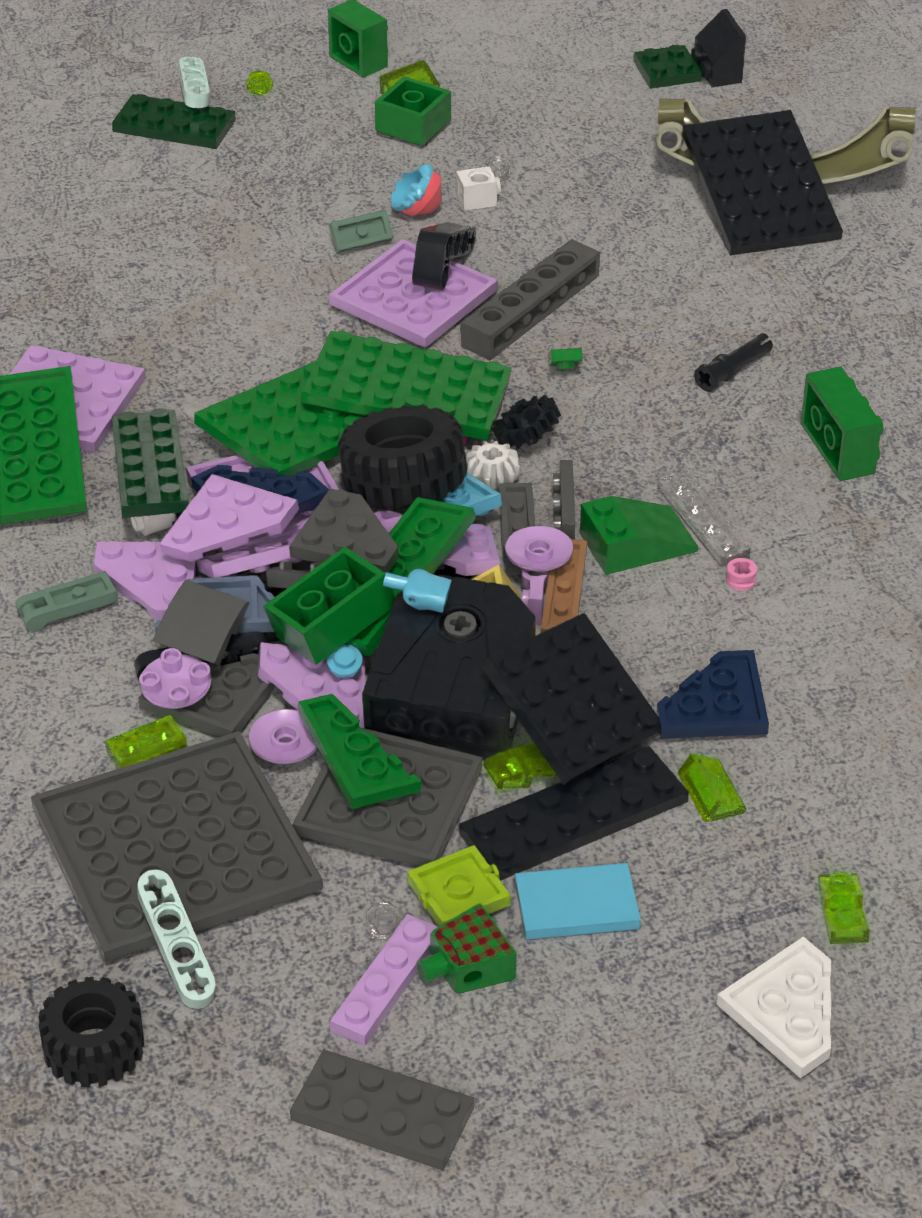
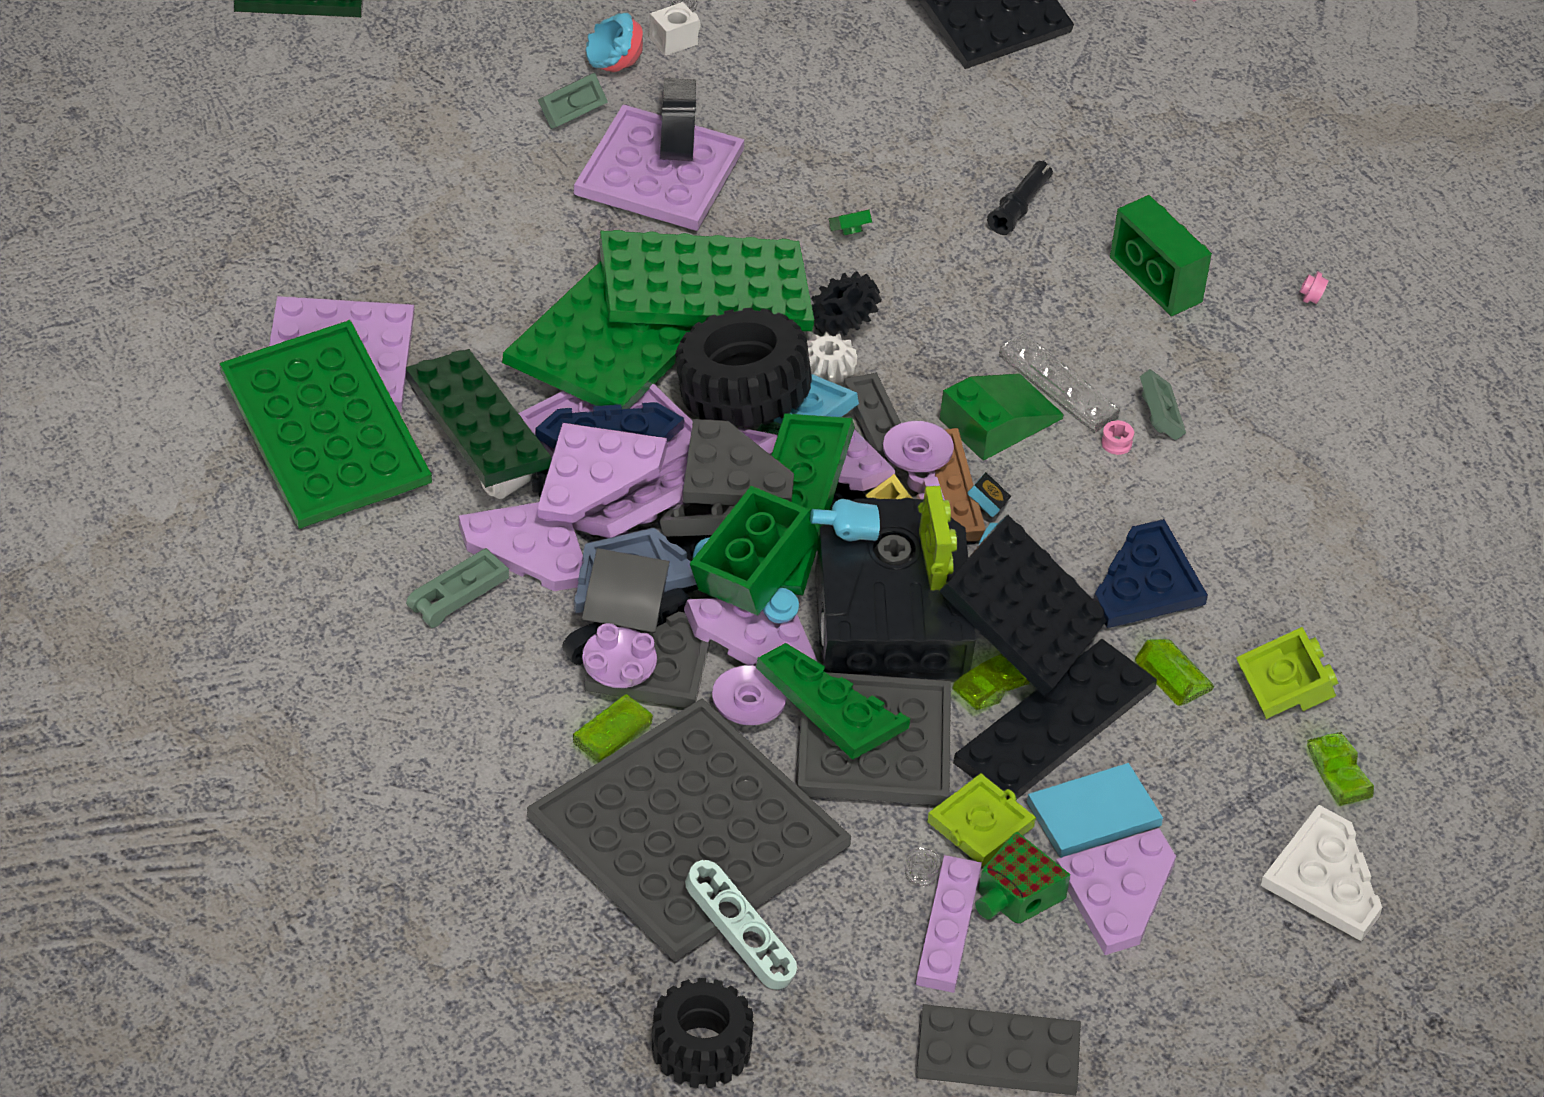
camera: 20 degrees left, 5 degrees up
dark grey brick [460,239,600,361] -> none
dark grey plate [553,460,575,540] -> none
none -> lime plate [918,486,957,590]
none -> tile [967,472,1011,517]
none -> lavender plate [1056,828,1176,955]
none -> sand green plate [1139,369,1186,441]
none -> lime plate [1236,627,1339,719]

